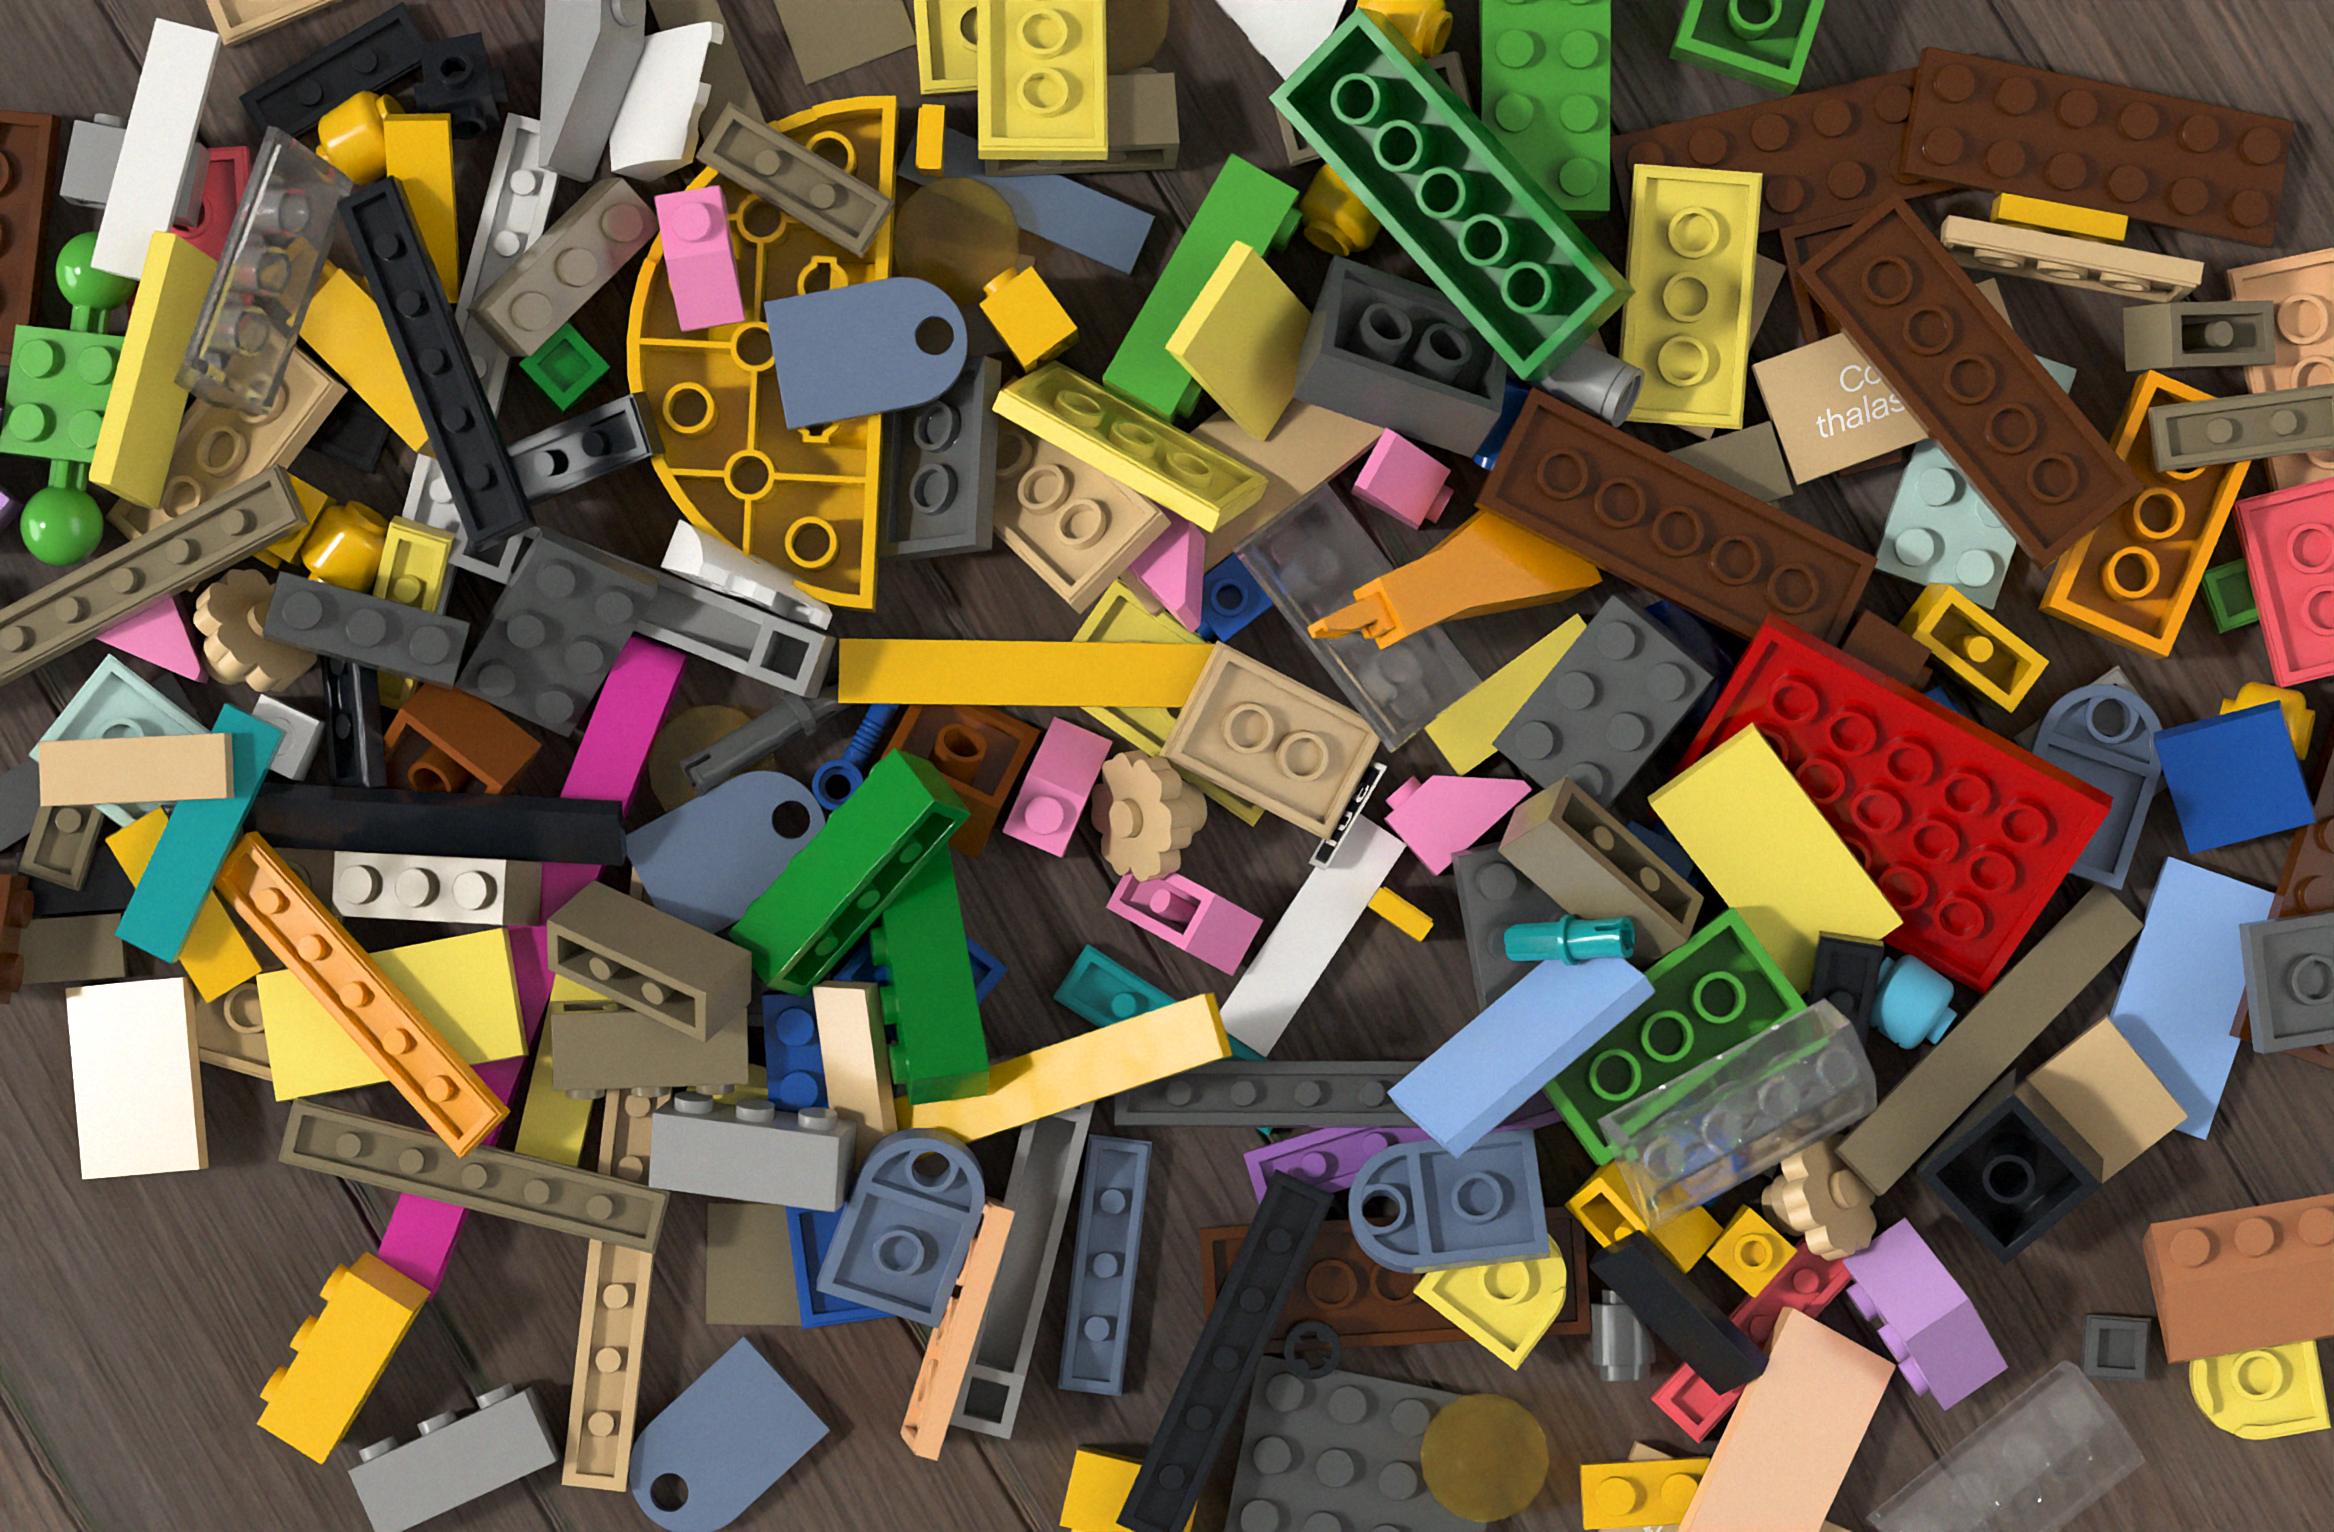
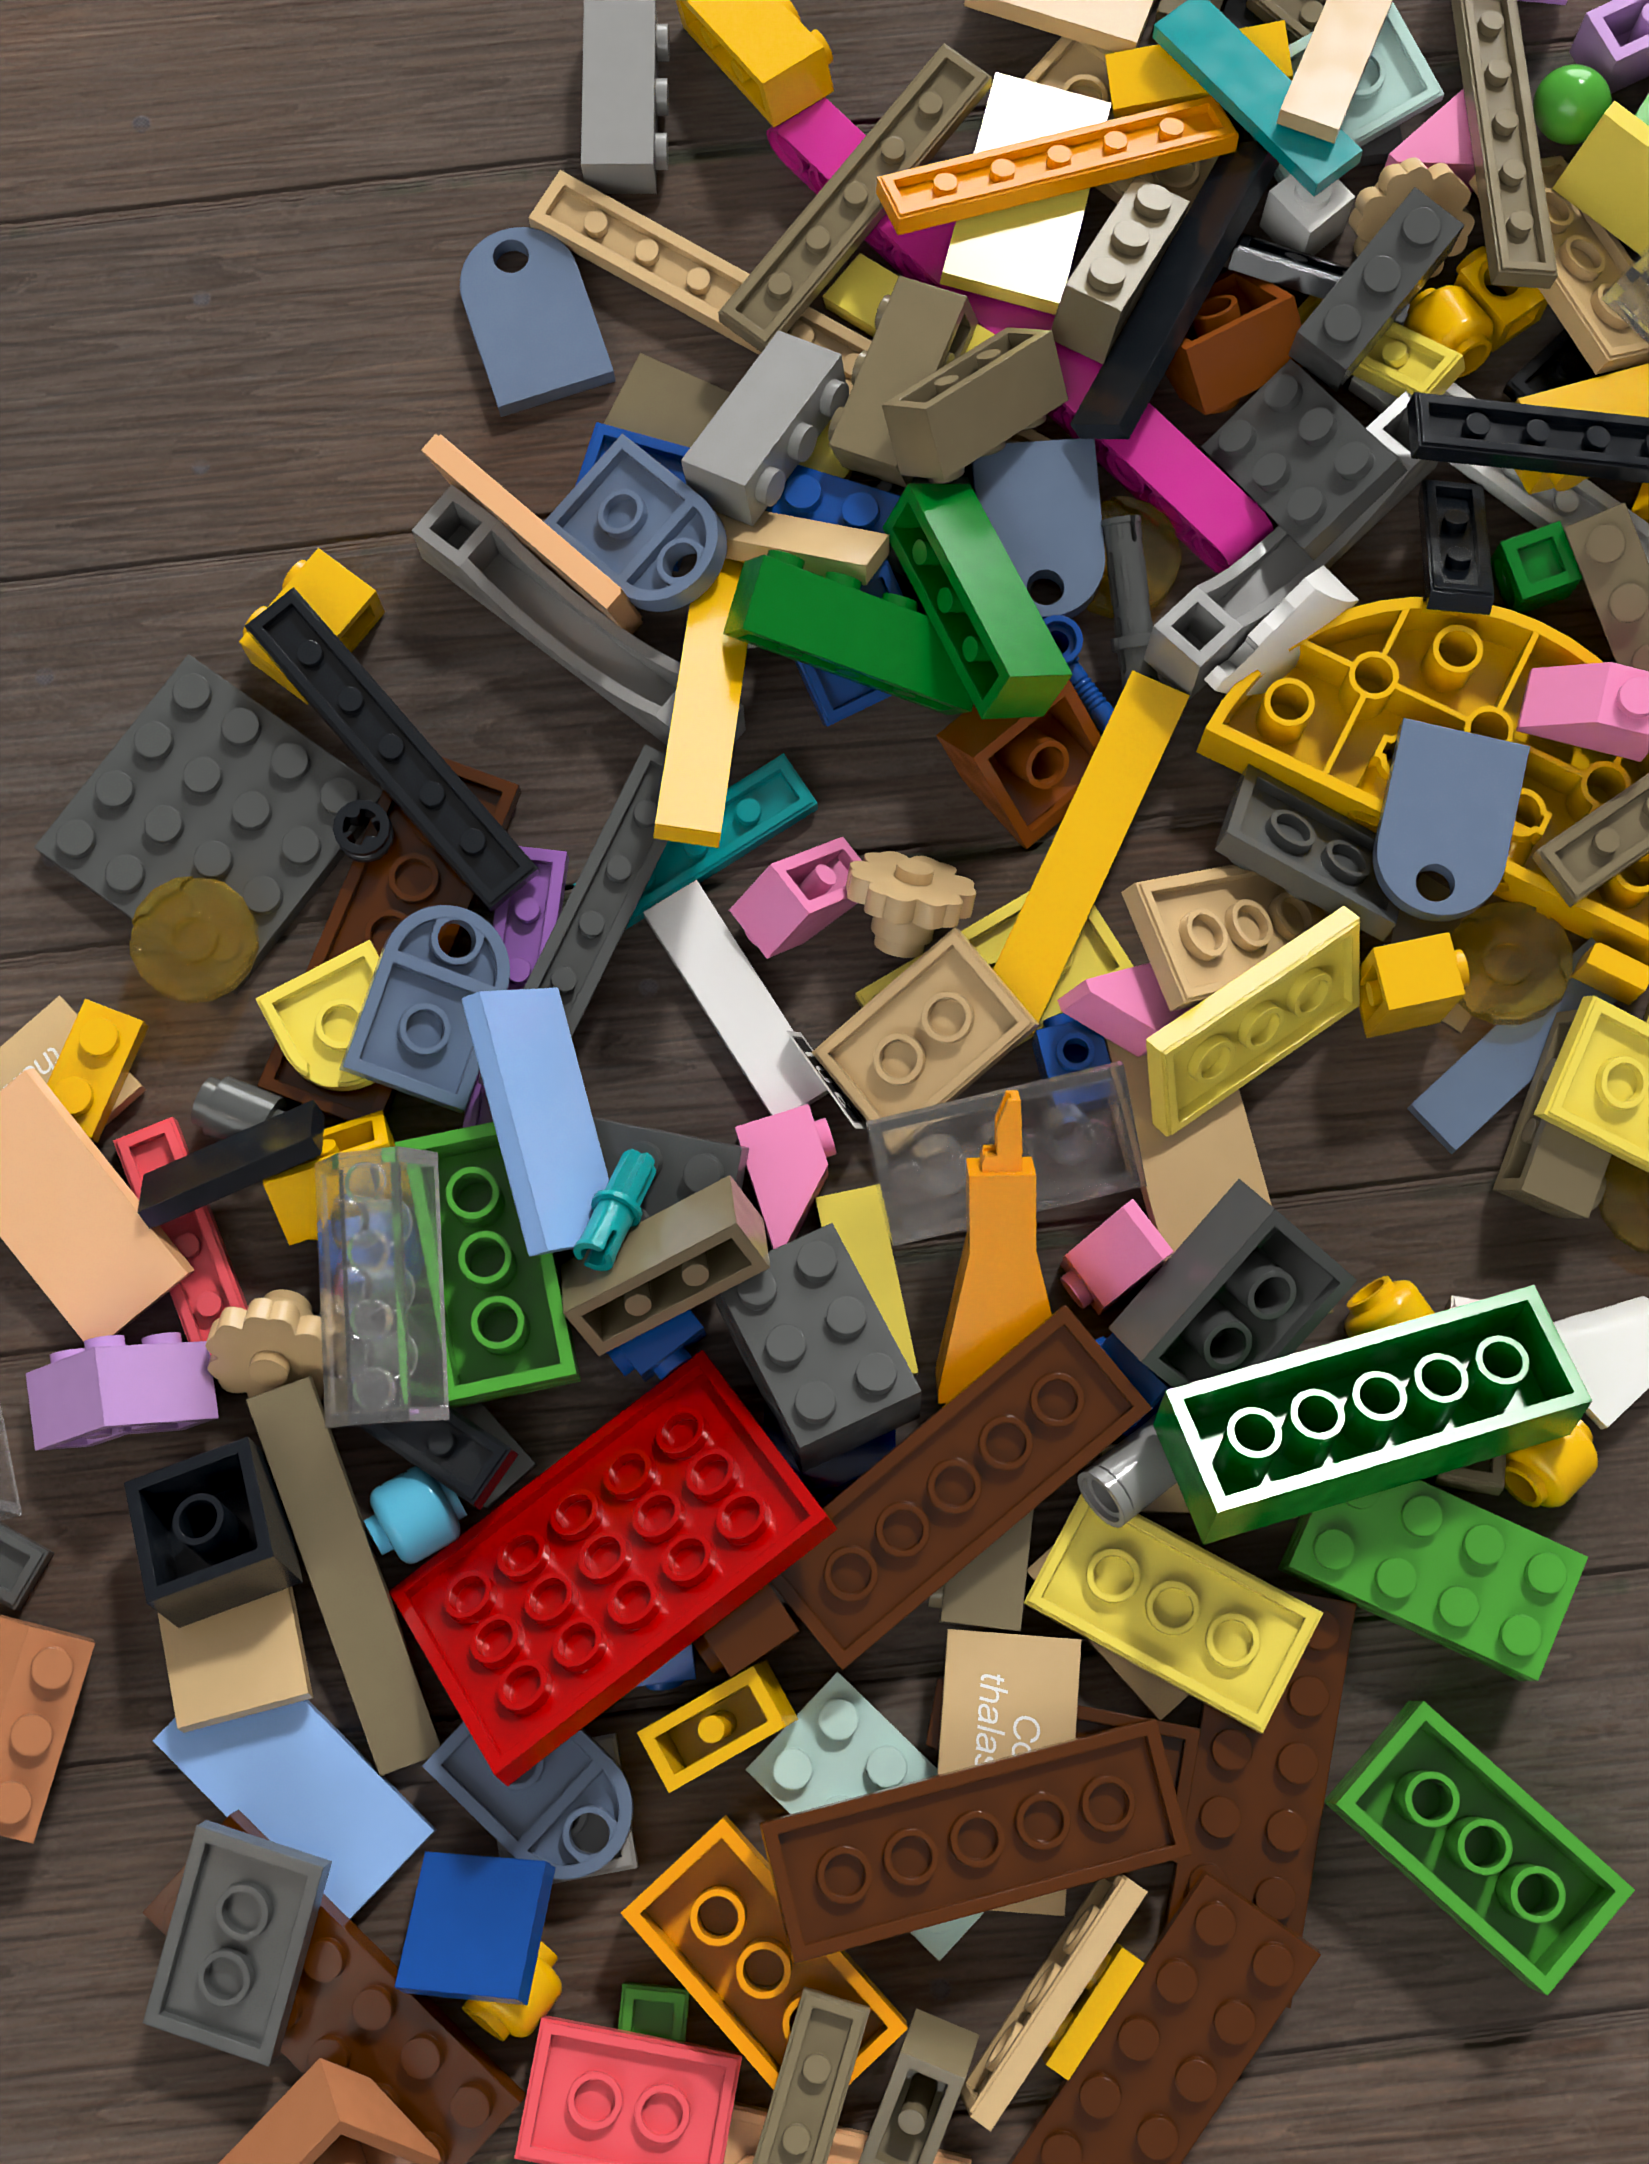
camera: 115 degrees right, 10 degrees down
bright pink slope [1002,716,1113,858] -> none
sand blue tile [1058,1133,1152,1396] -> none
bright green brick [1103,153,1303,425] -> none
light yellow tile [1165,240,1312,442] -> none
yellow tile [1366,887,1434,942] -> none
light yellow tile [1647,722,1904,996] -> none
yellow brick [1704,1204,1797,1299] -> none

